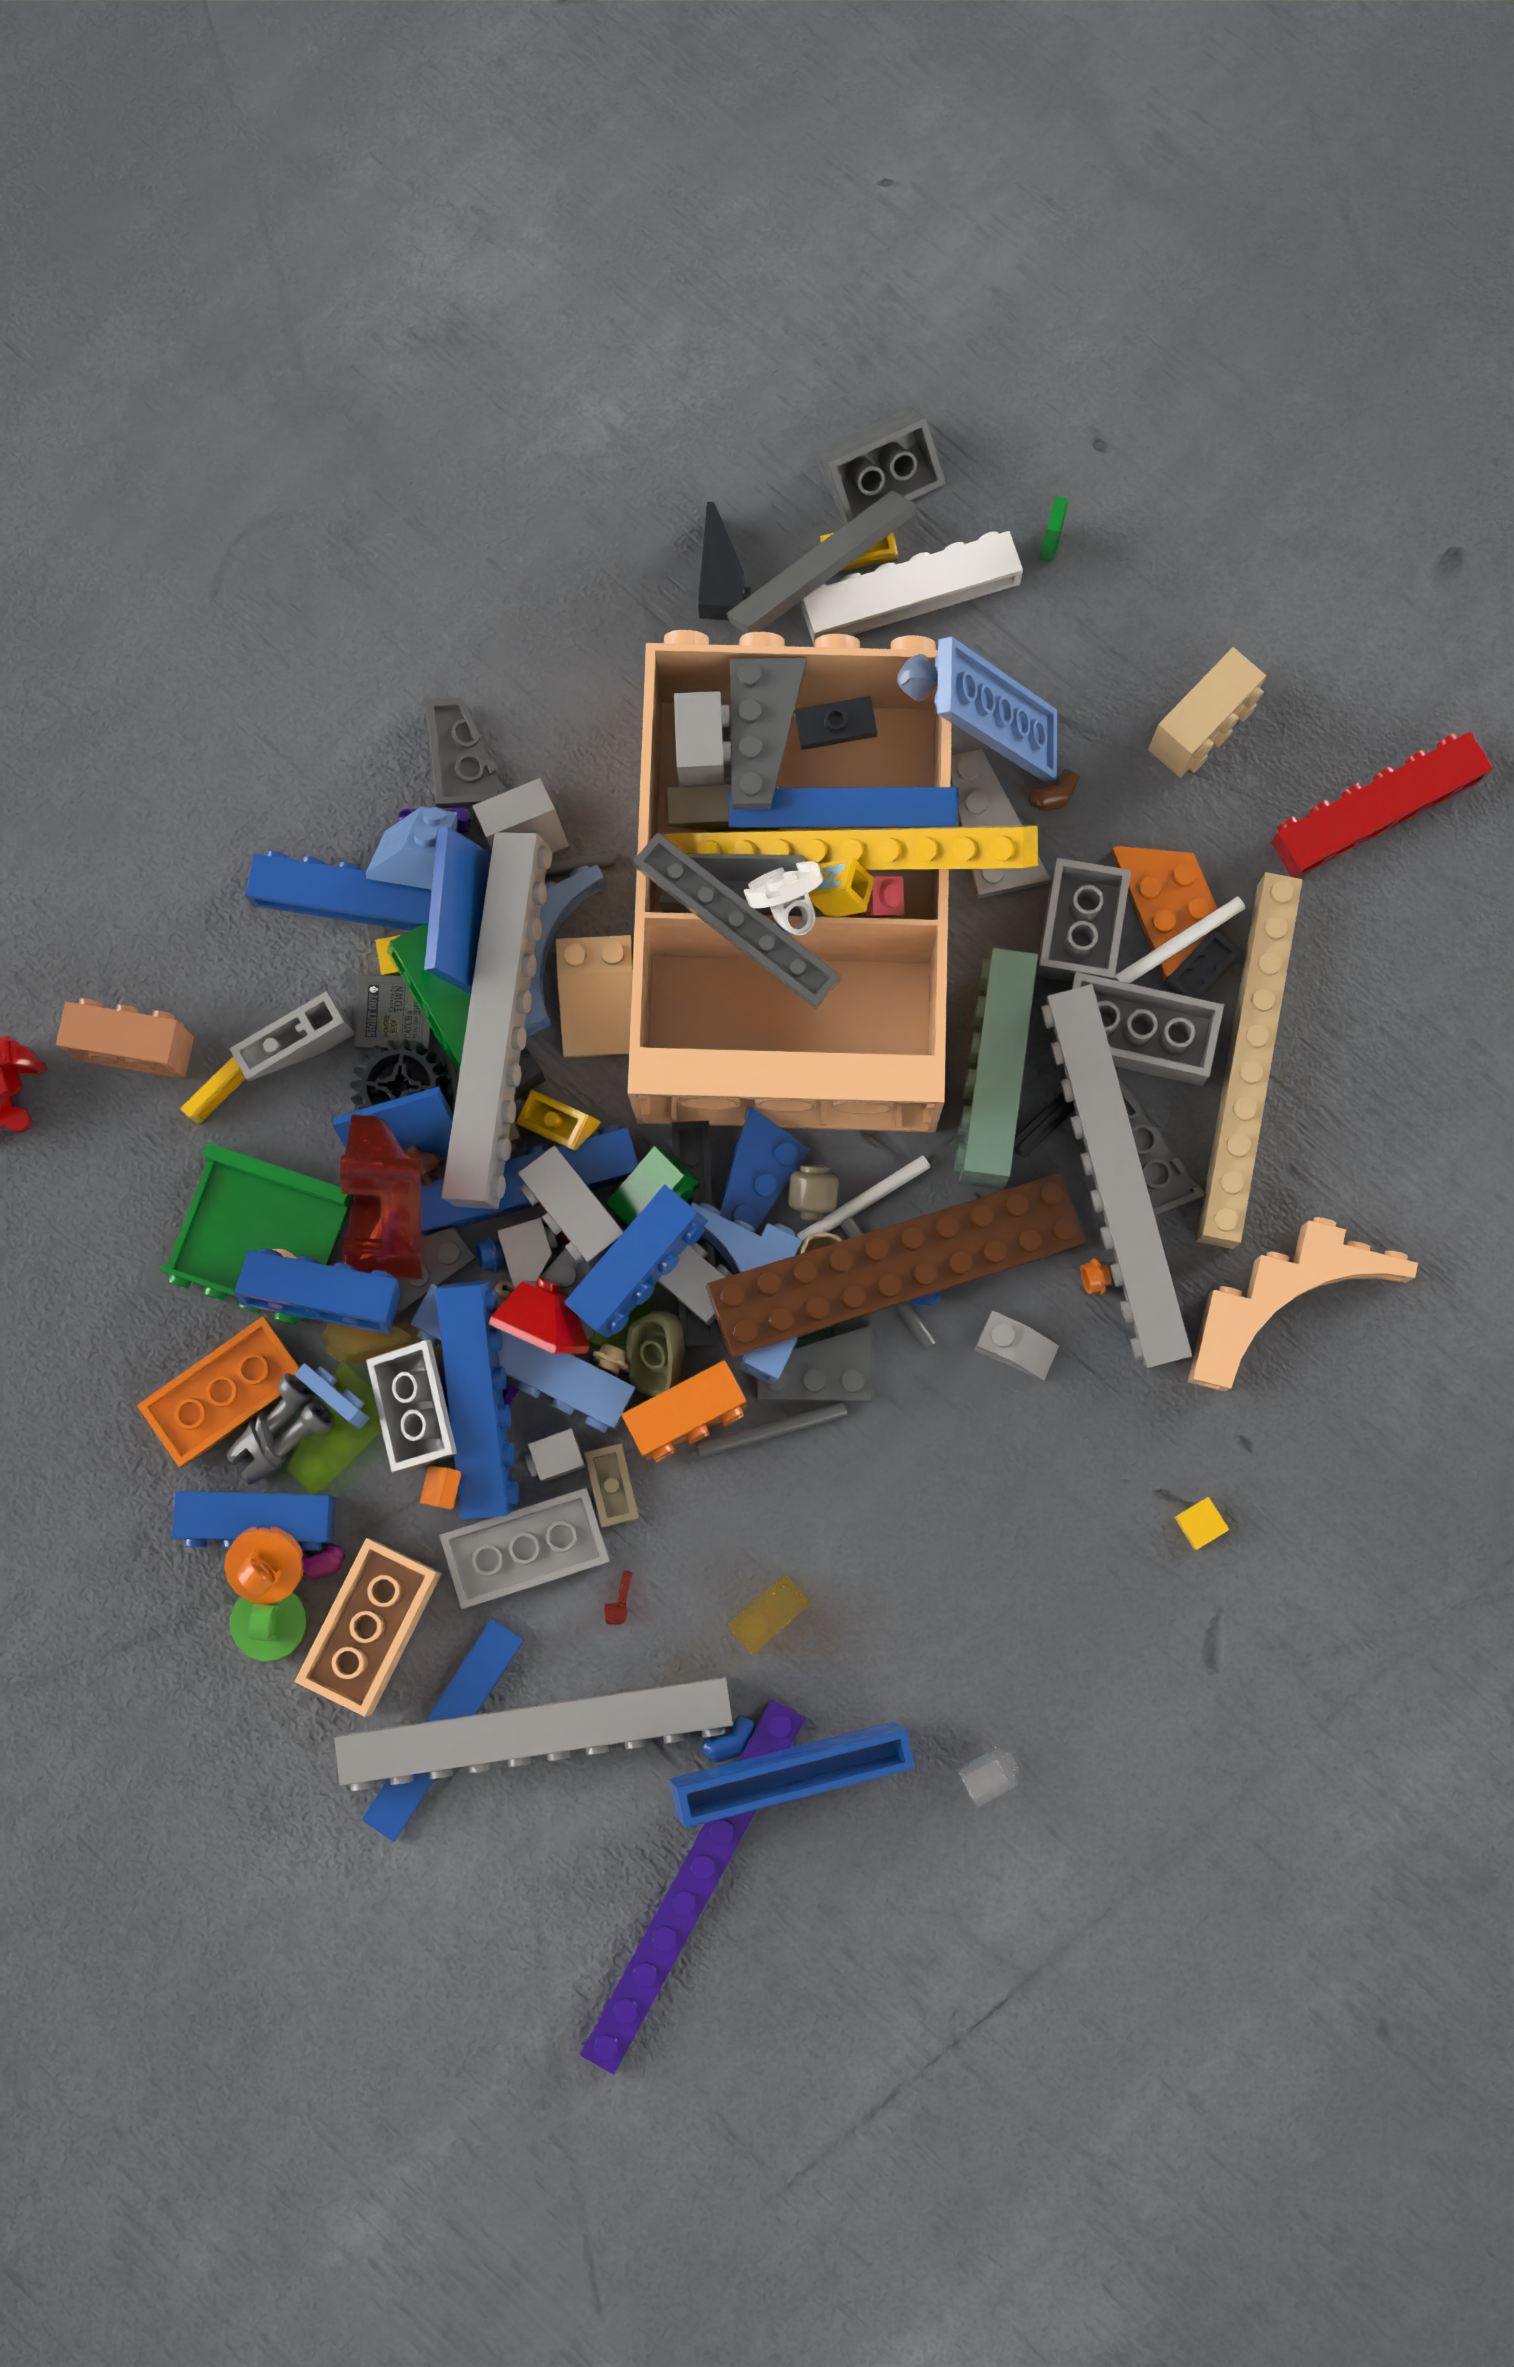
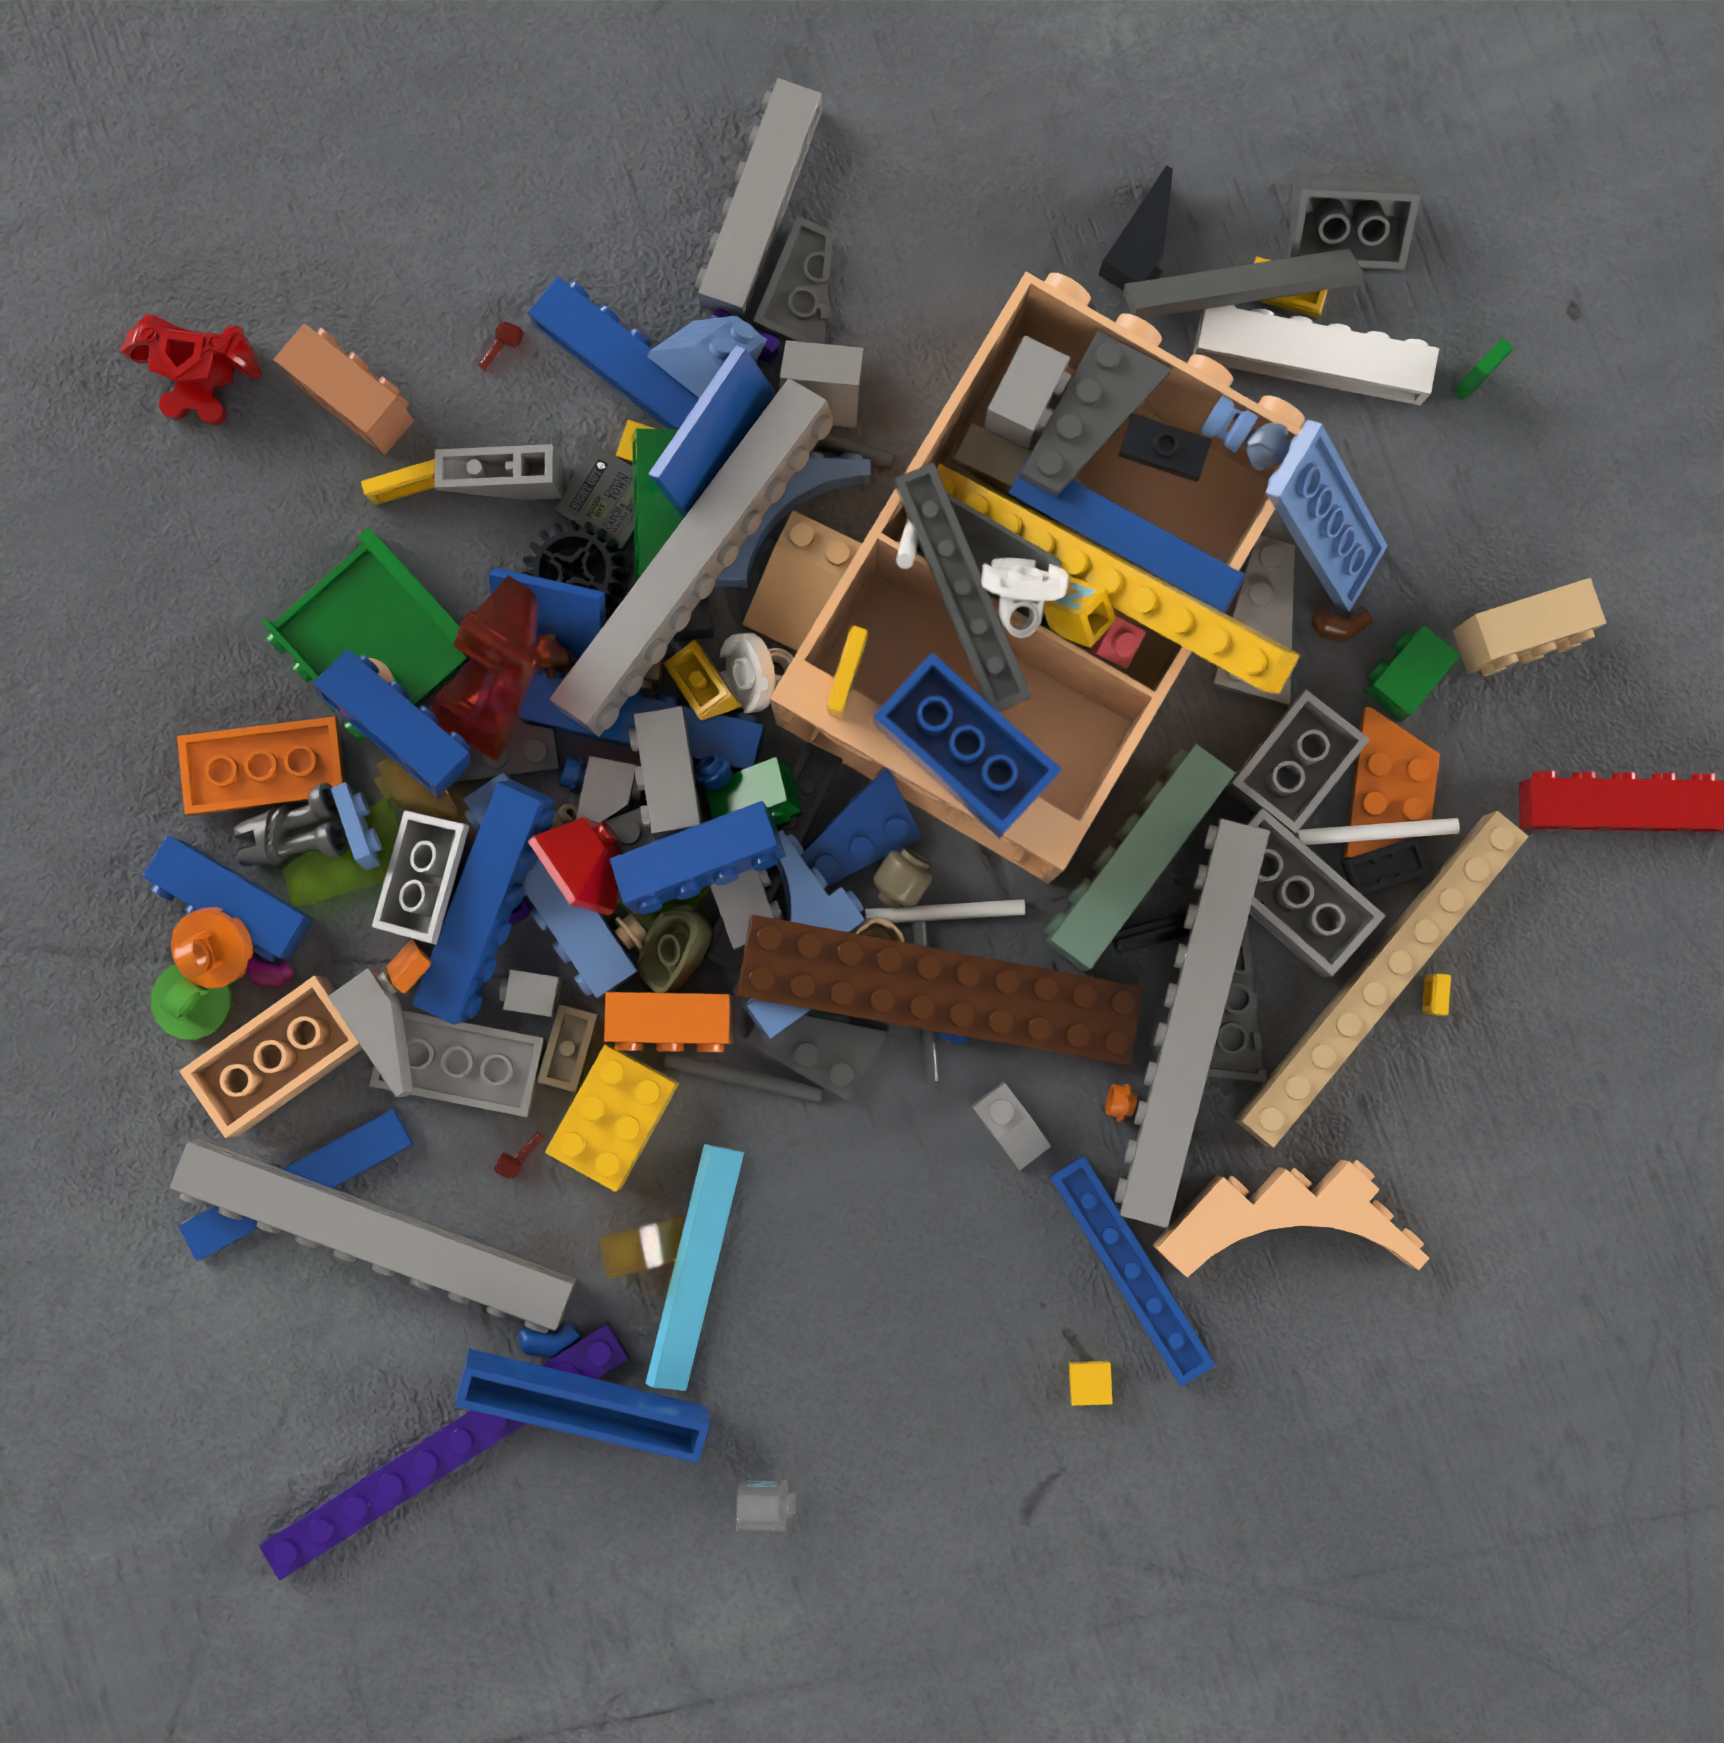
camera: 25 degrees right, 5 degrees up
none -> light grey slope [328,968,413,1097]
none -> clear red hand [478,322,524,371]
none -> yellow brick [545,1045,680,1192]
none -> medium azure tile [645,1144,744,1391]
none -> light grey brick [695,78,822,321]
none -> blue plate [695,754,733,791]
none -> white tile [720,633,793,713]
none -> yellow tile [826,626,868,719]
none -> blue brick [873,653,1062,839]
none -> white bar [896,516,918,569]
none -> blue plate [1049,1155,1215,1387]
none -> medium blue wheel [1200,395,1258,453]
none -> green brick [1364,625,1461,722]
none -> yellow tile [1422,974,1451,1016]

